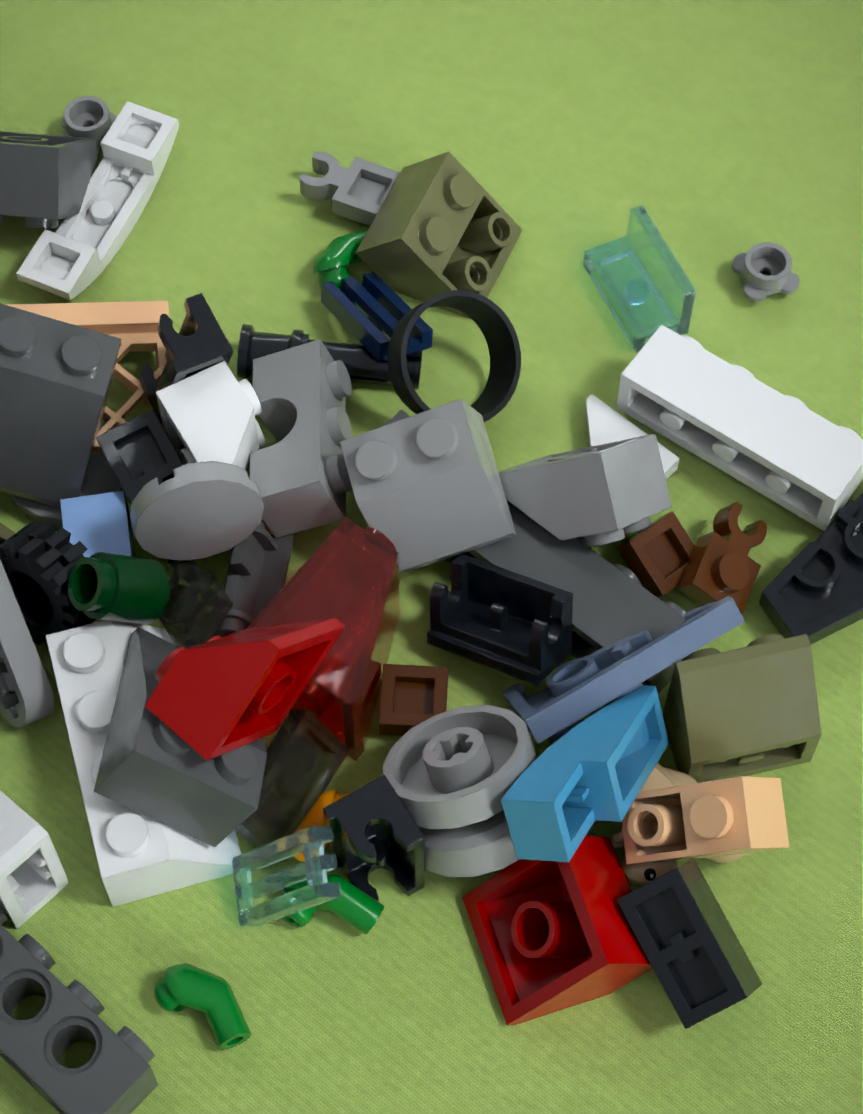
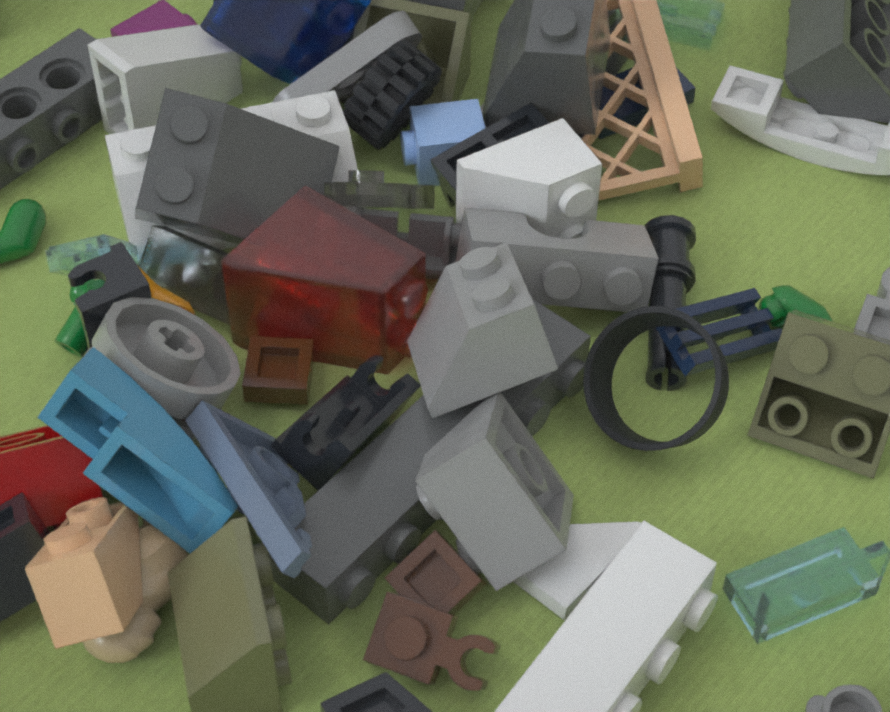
camera: 90 degrees right, 10 degrees down
dark green brick [68,552,170,624] -> none
light grey tile [130,461,264,561] -> none
black hinge [139,293,234,424] -> none
red slope [145,618,346,761] -> none

